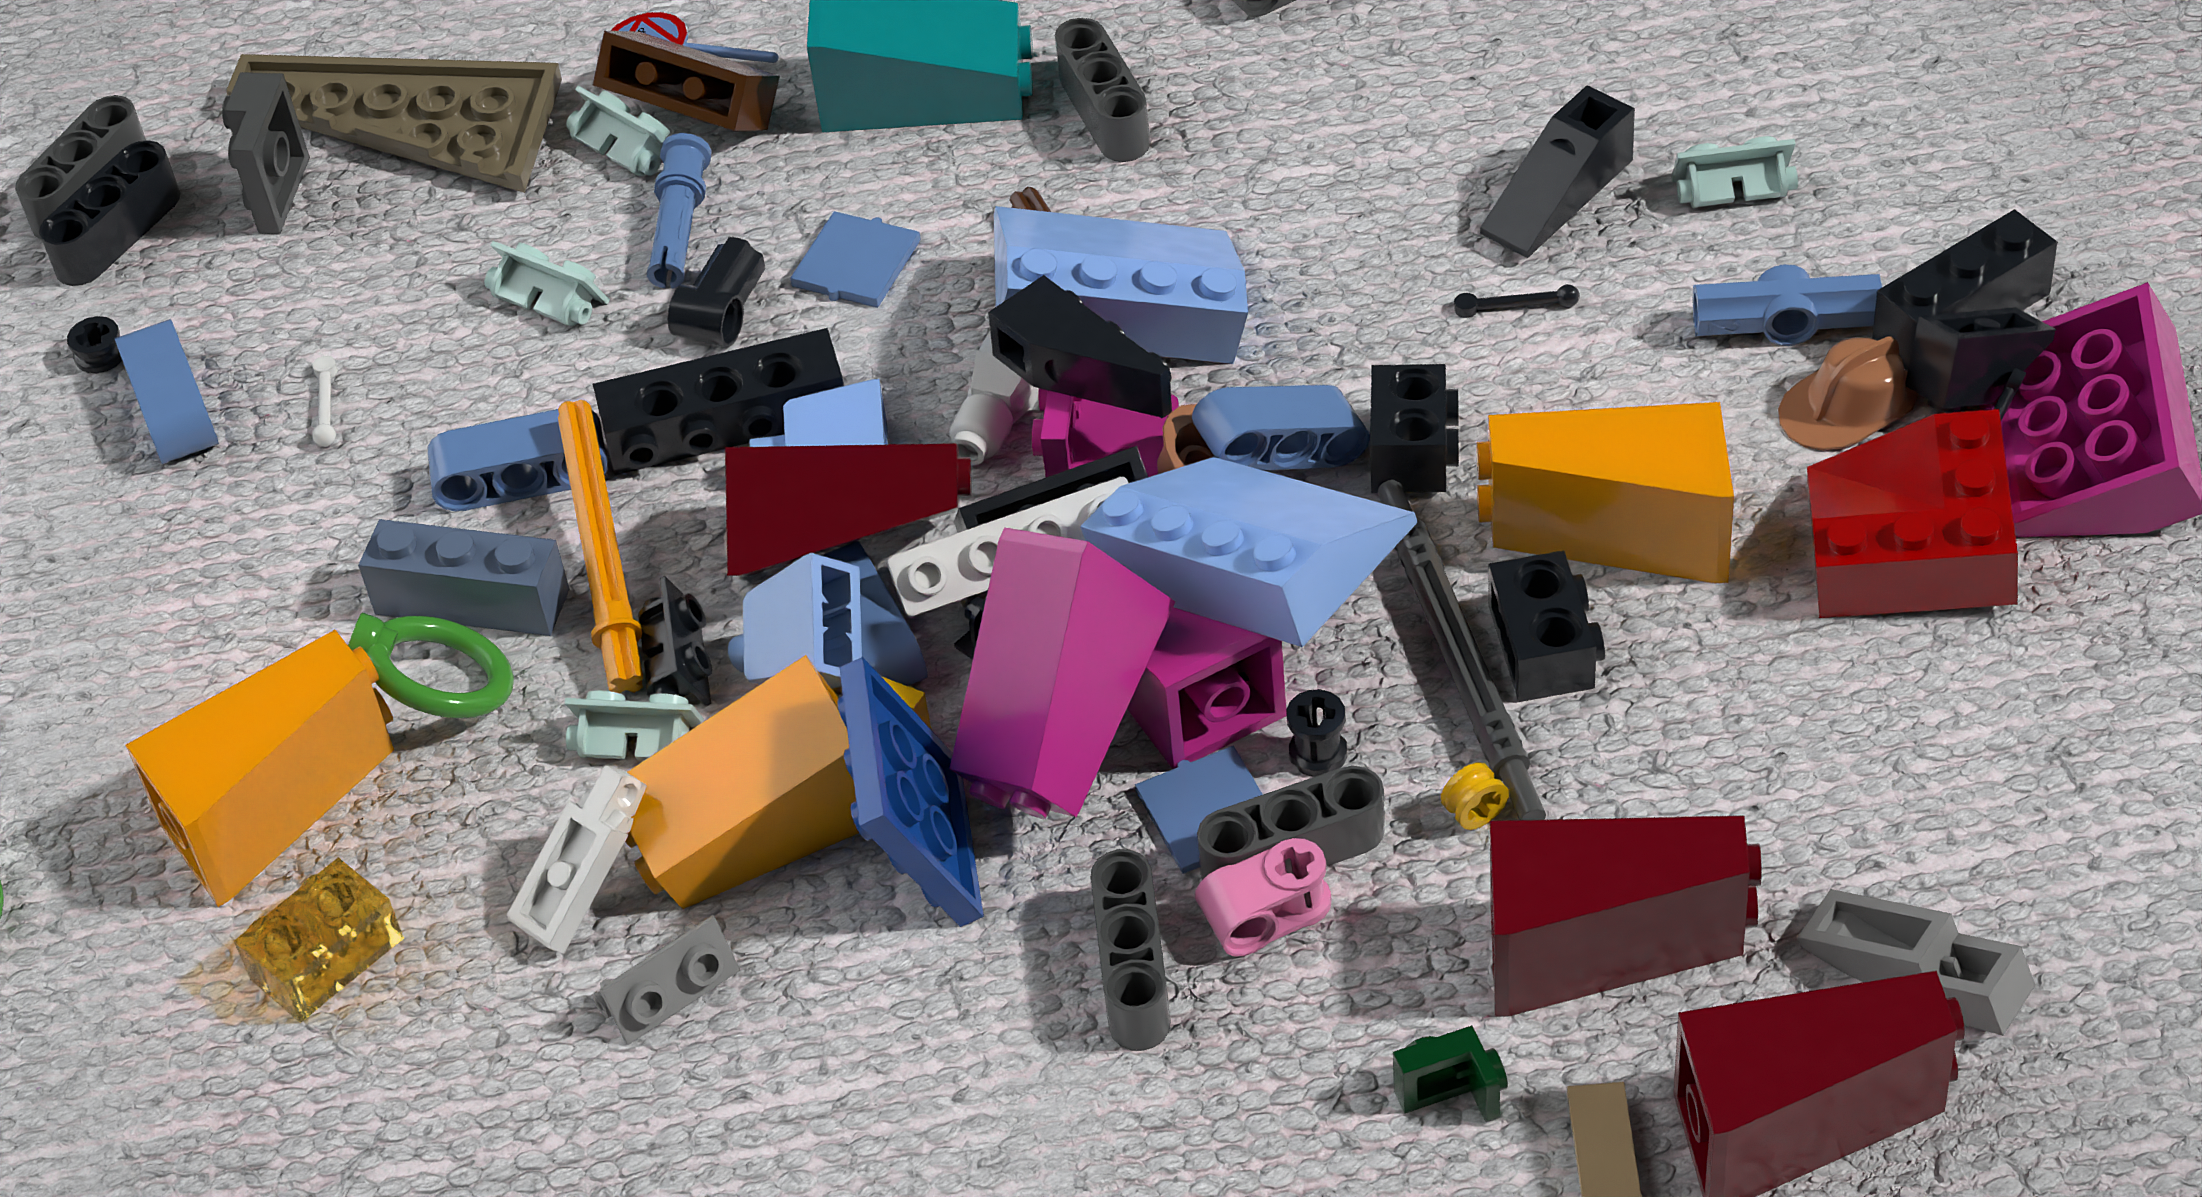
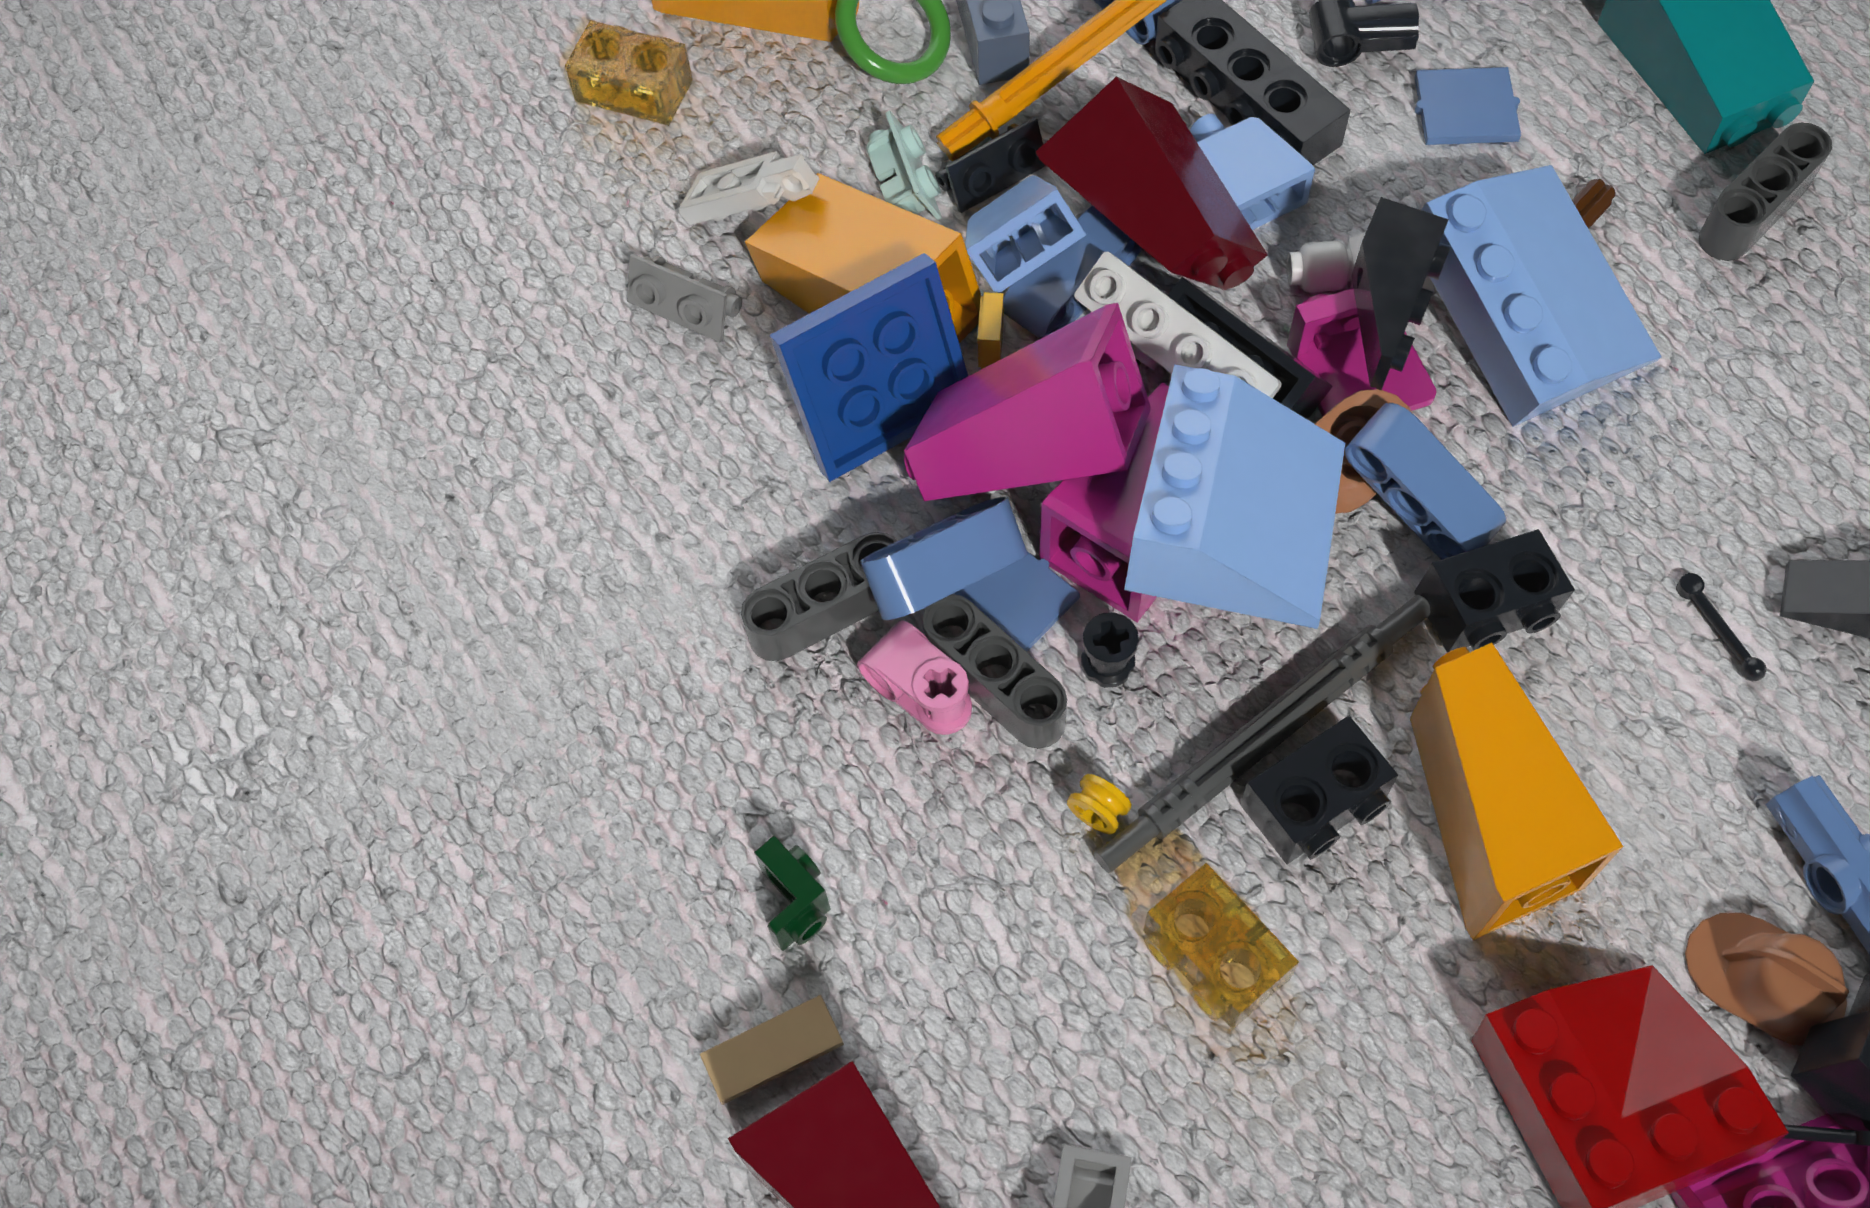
camera: 65 degrees right, 15 degrees up
dark red slope [1490,816,1762,1017] -> none
none -> medium blue beam [861,496,1028,620]
none -> clear yellow brick [1143,863,1299,1030]

